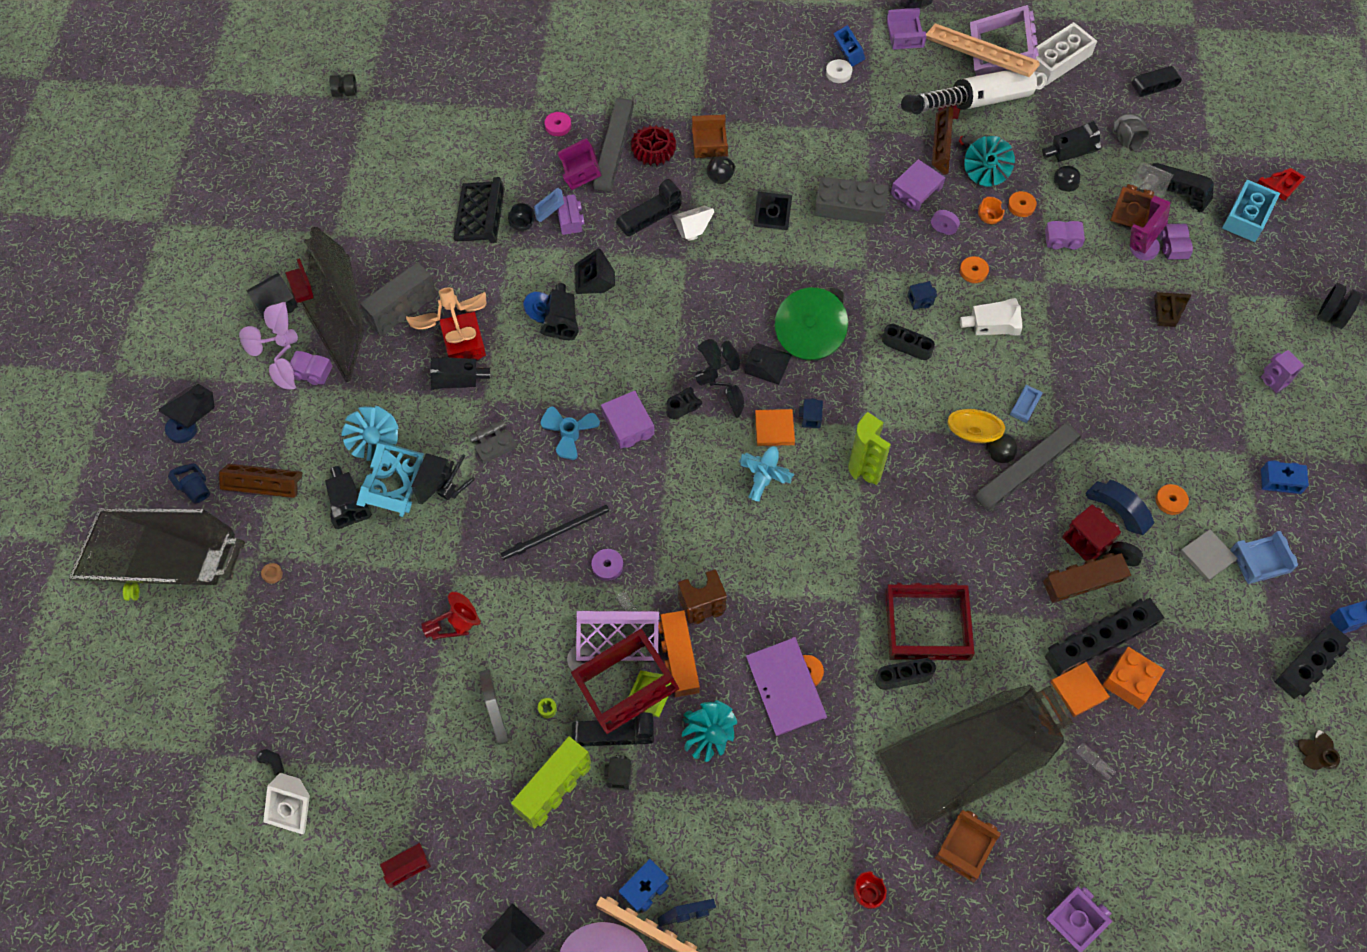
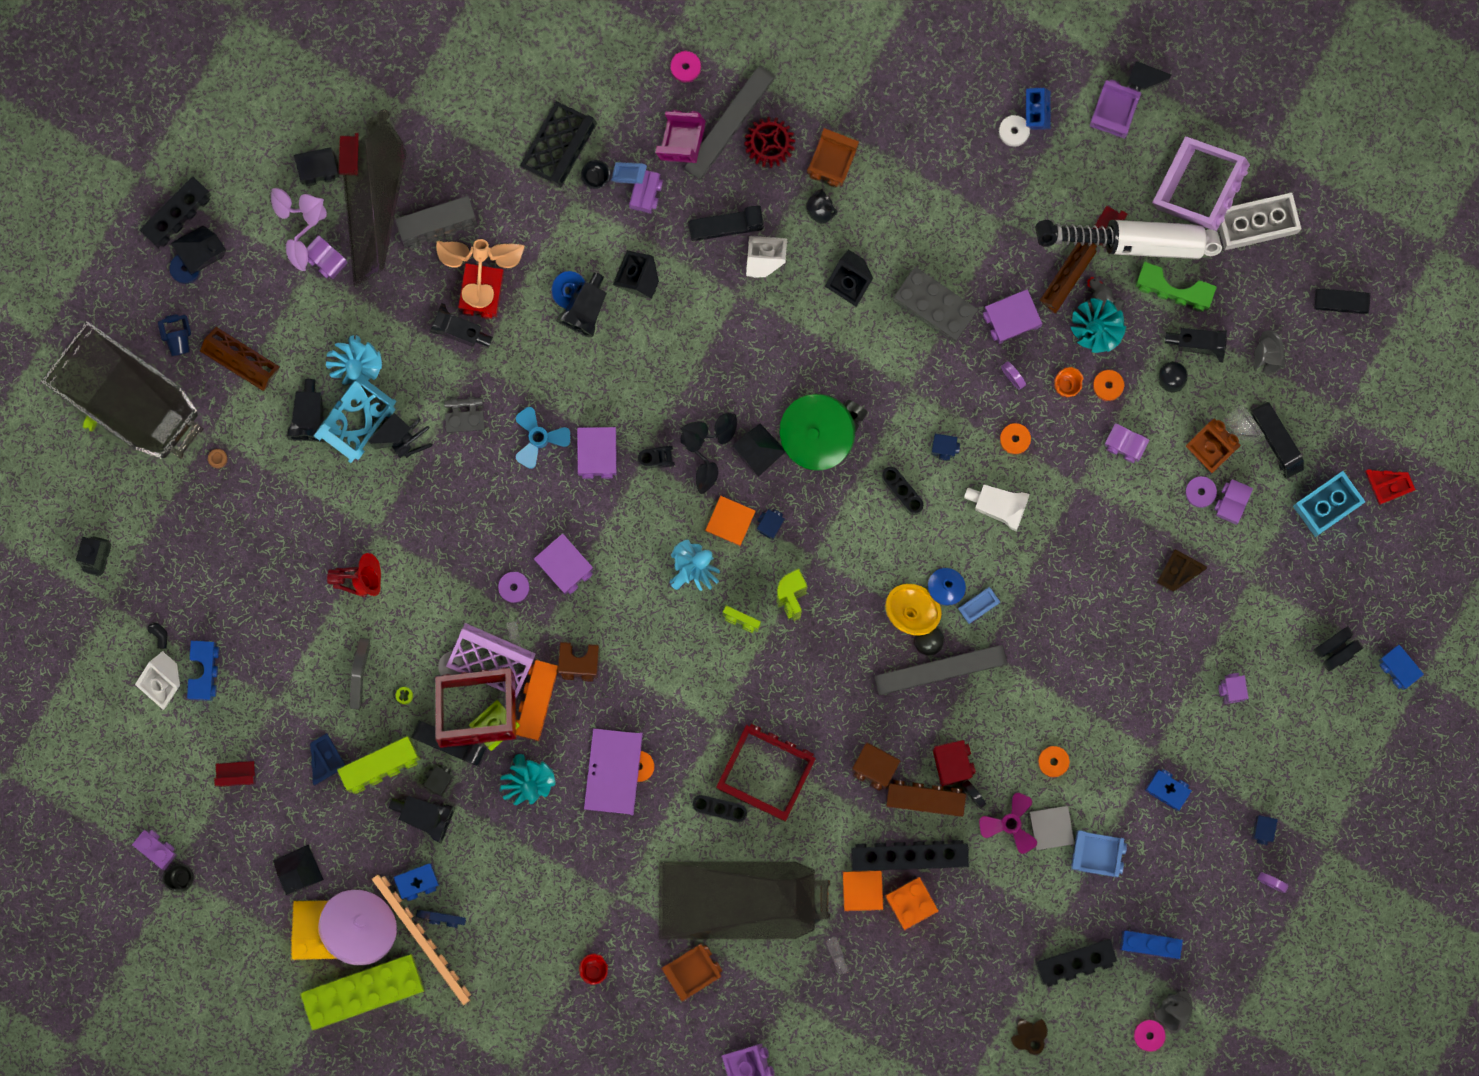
camera: 25 degrees right, 20 degrees up
black bar [500,505,609,560] -> none
light nougat plate [926,23,1040,77] -> none
dark blue arch [1085,480,1155,535] -> none
magenta panel [1129,196,1171,254] -> none
none -> black piece [76,536,111,576]
none -> black brick [139,176,211,249]
none -> blue arch [187,641,219,701]
none -> dark blue wing [310,733,346,786]
none -> black piece [389,796,455,843]
none -> medium lavender panel [534,534,594,595]
none -> lime plate [723,605,761,633]
none -> reddish brown piece [852,743,900,791]
none -> blue dish [928,568,966,605]
none -> magenta piece [979,793,1037,854]
none -> bright green arch [1135,262,1217,312]

